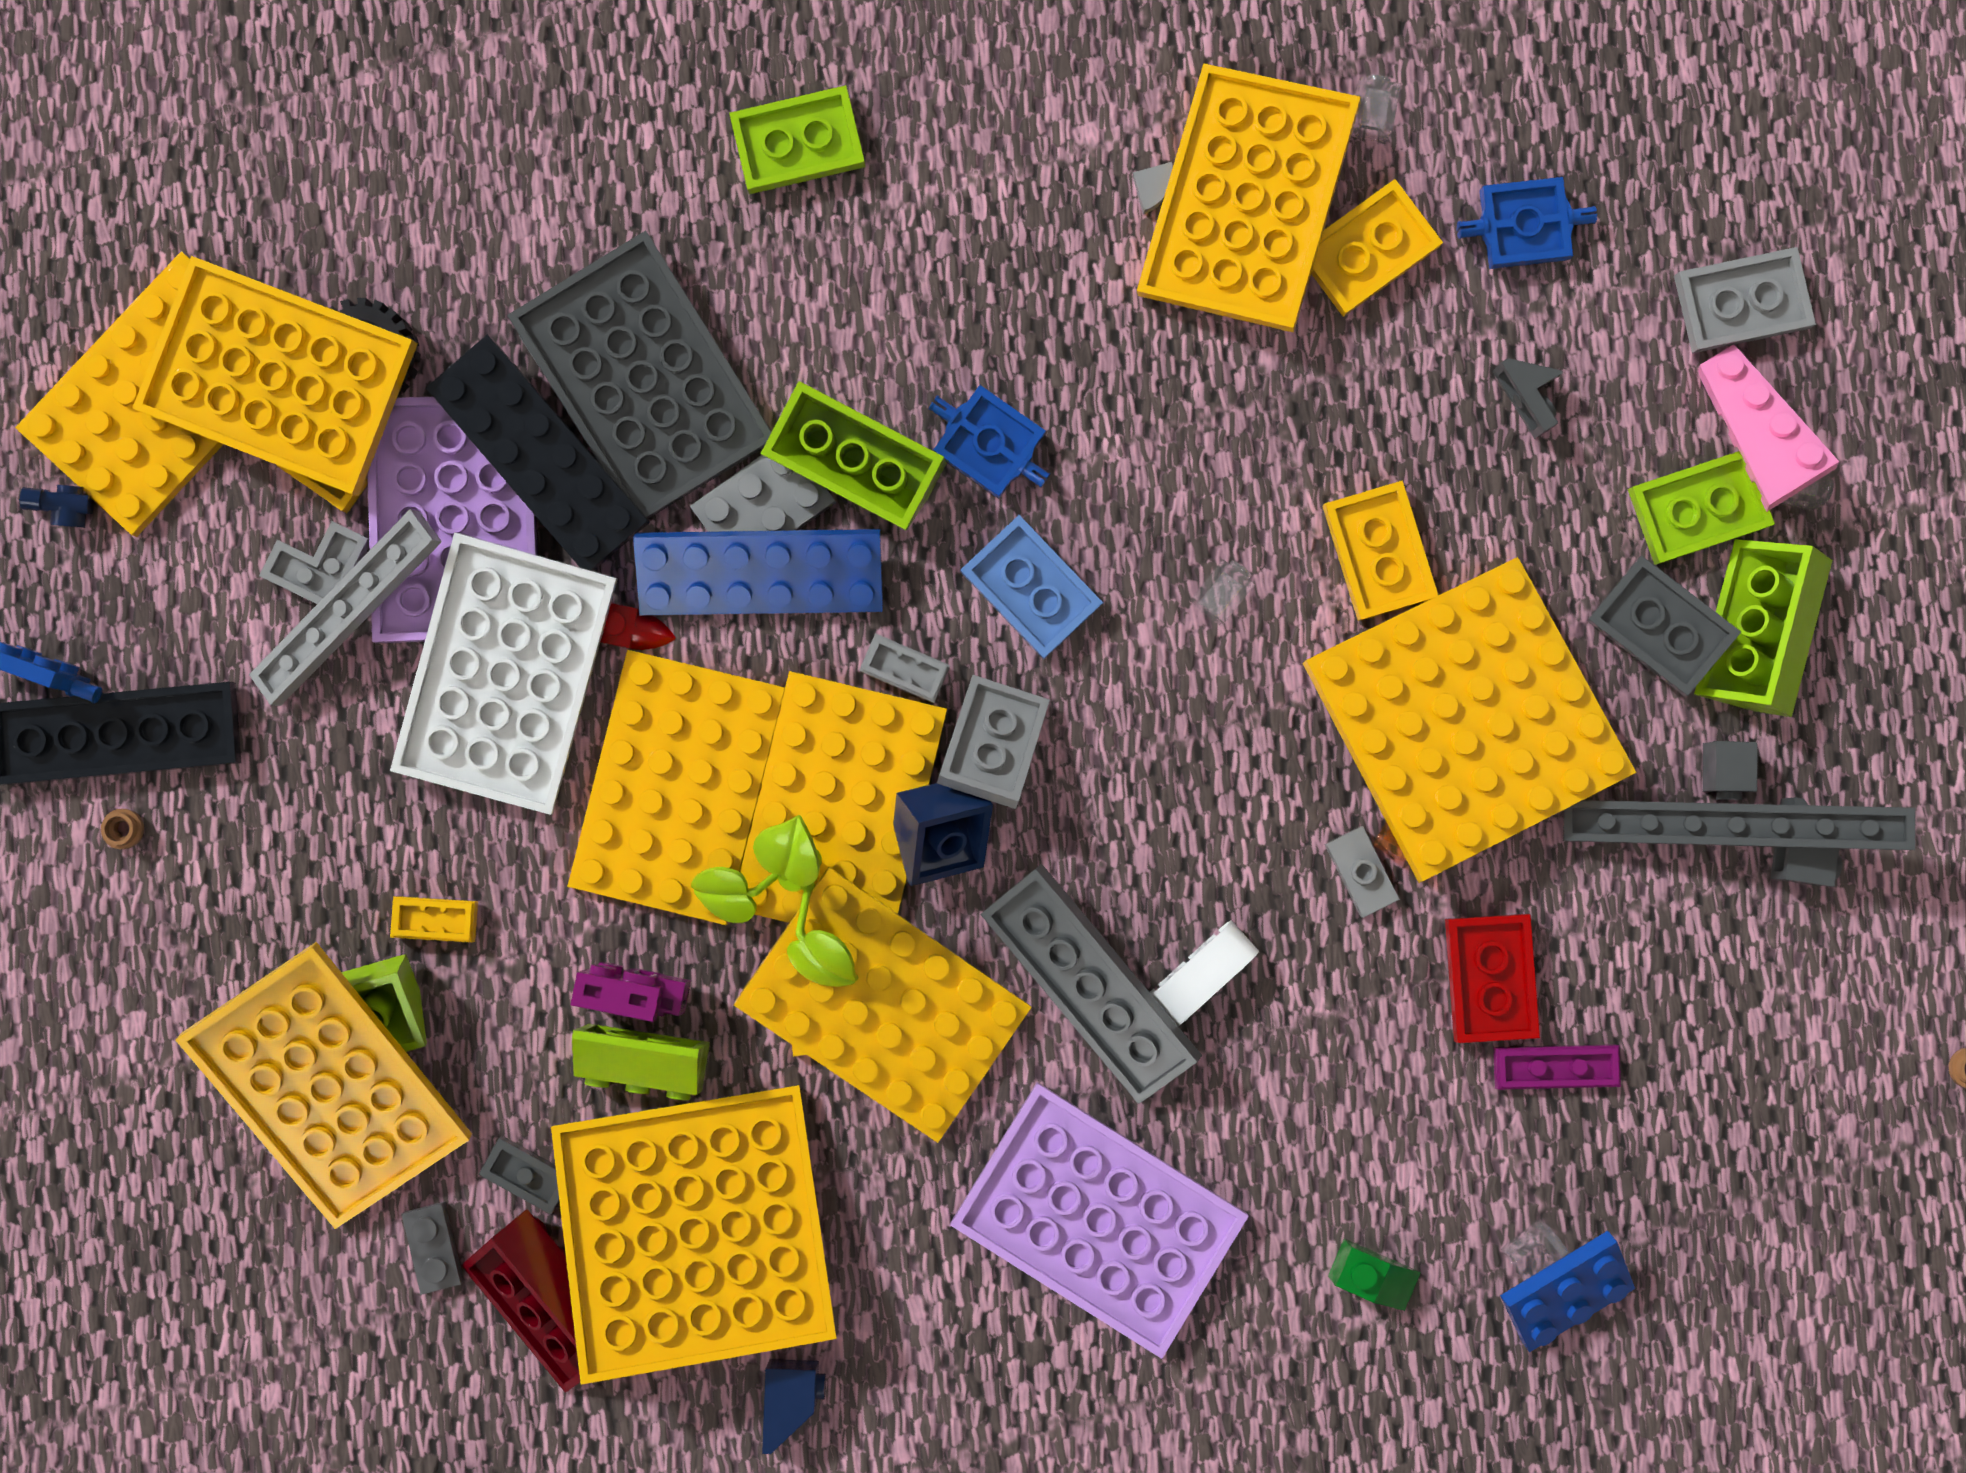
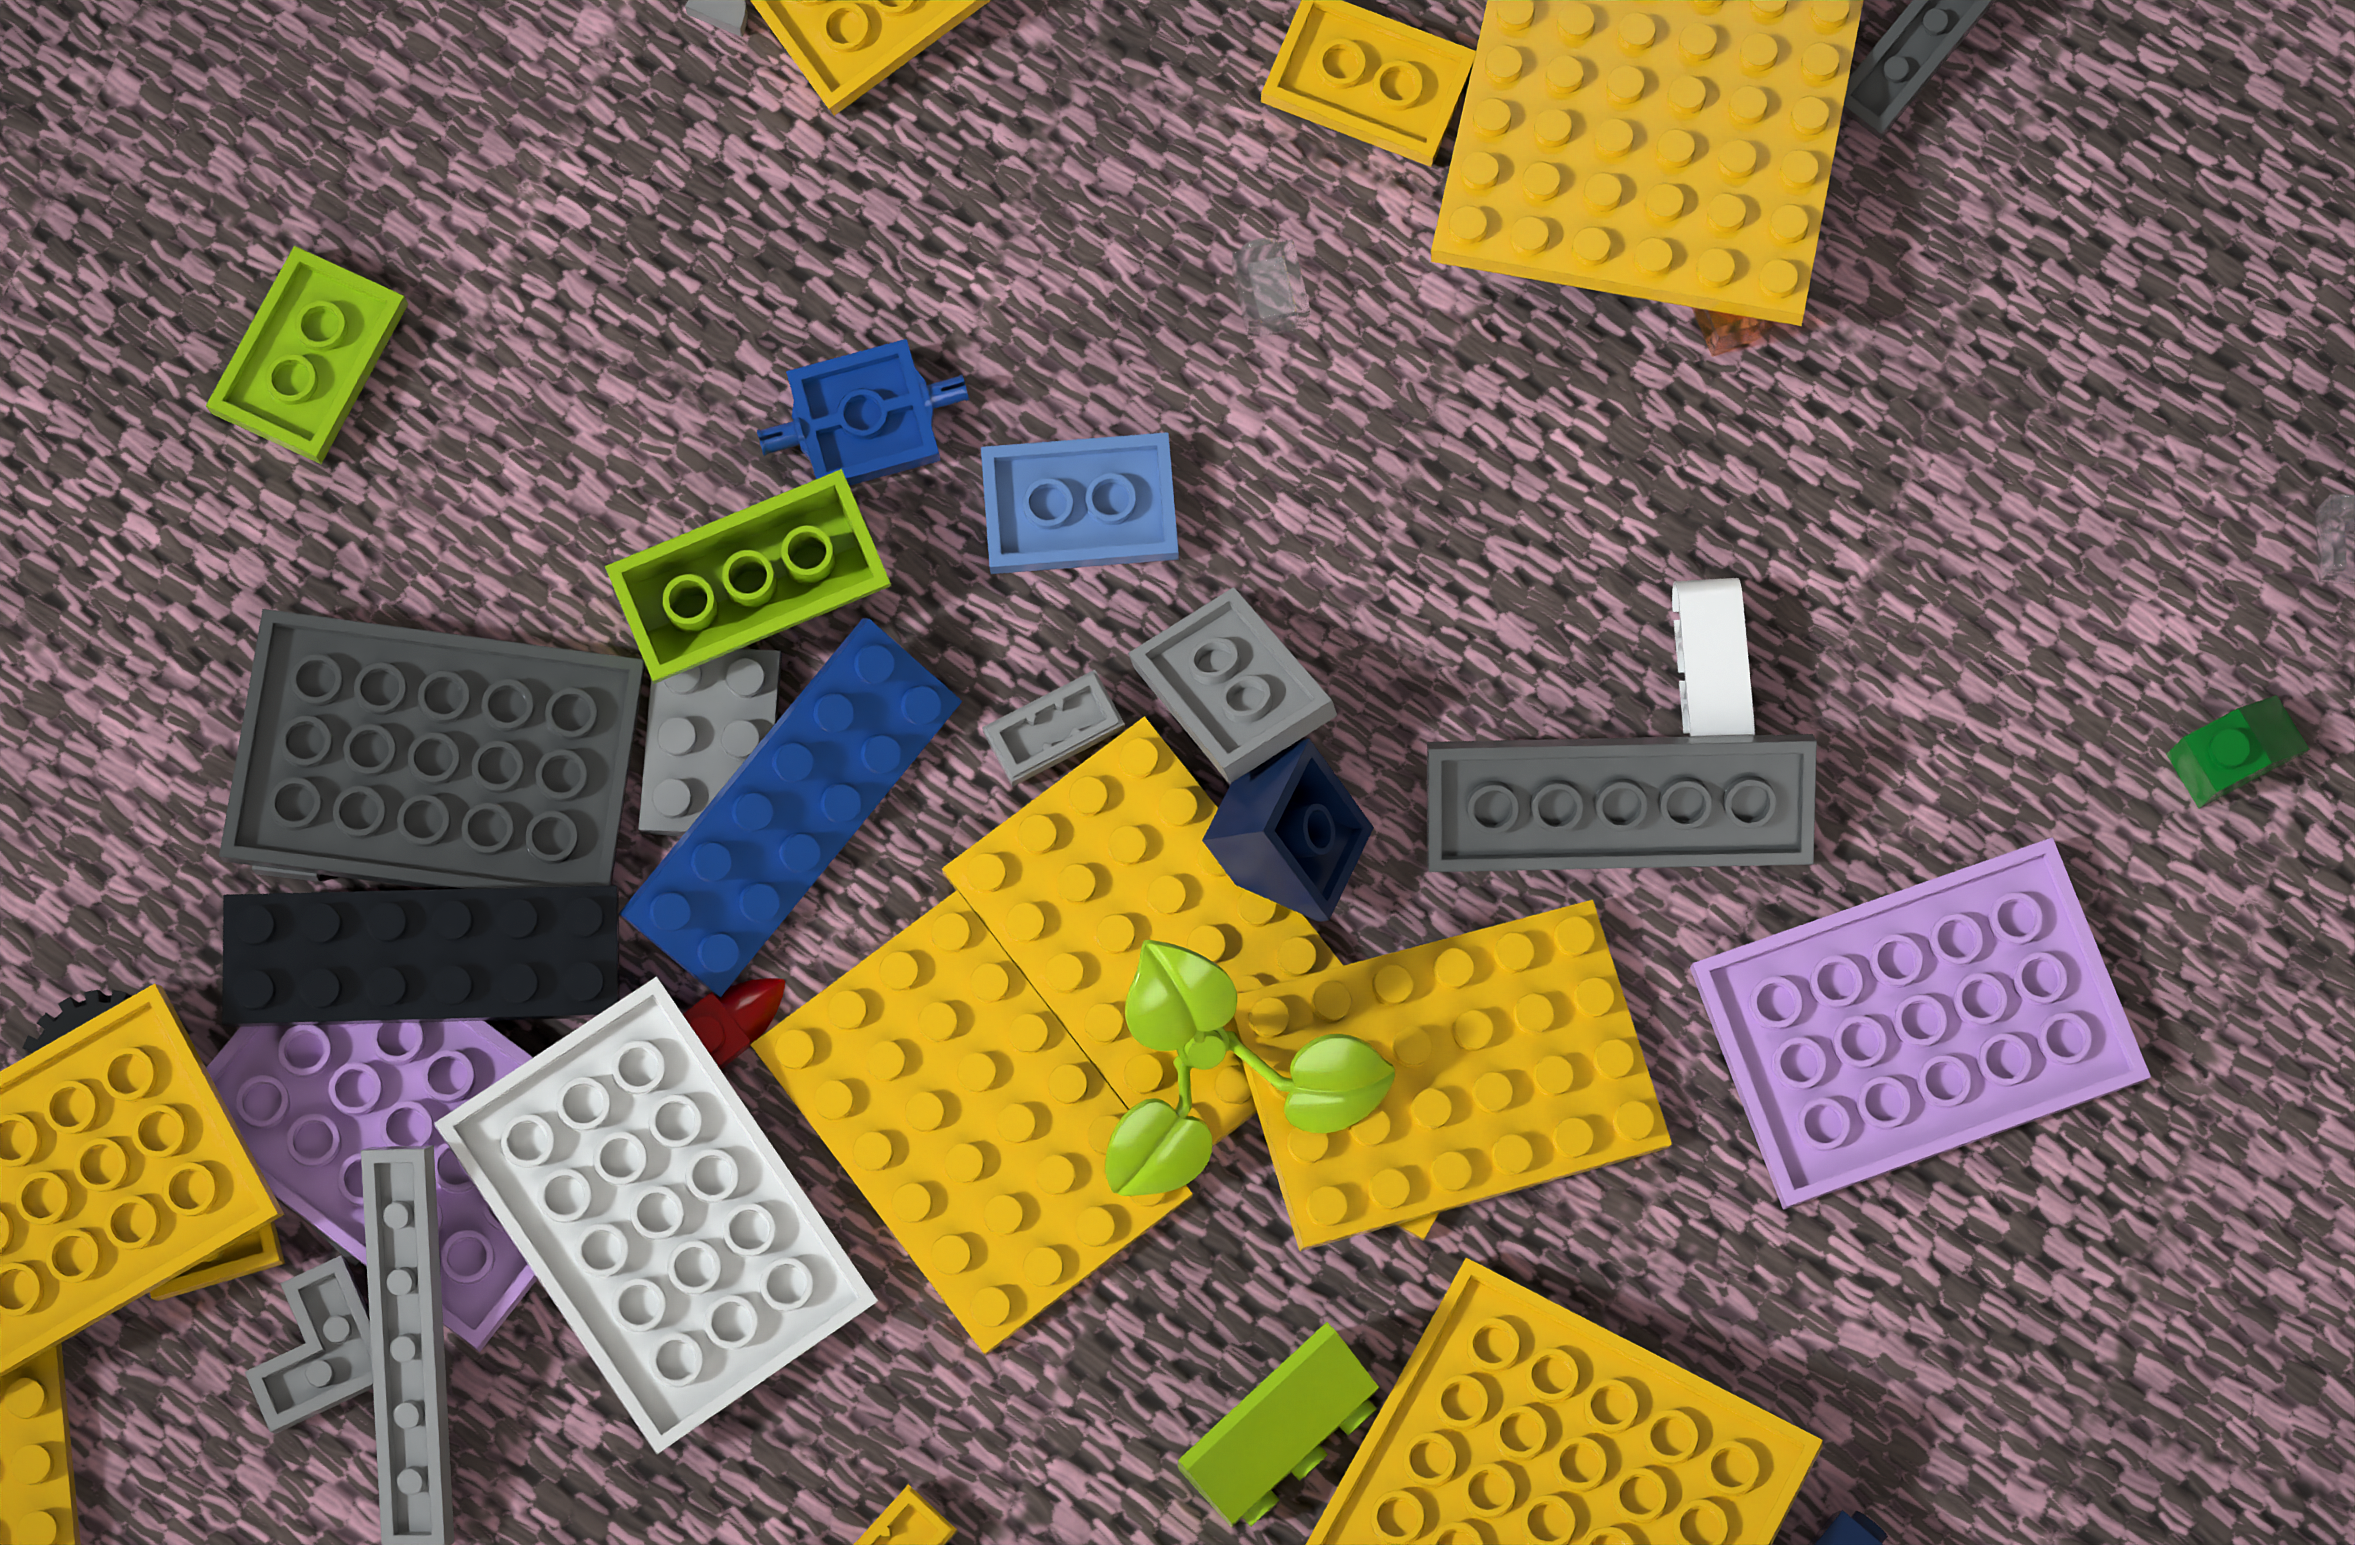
camera: 55 degrees left, 10 degrees down
magenta piece [570,962,692,1022] -> none
light grey plate [1324,826,1400,918] -> none
red plate [1445,914,1540,1043] -> none
magenta tile [1493,1044,1621,1090] -> none

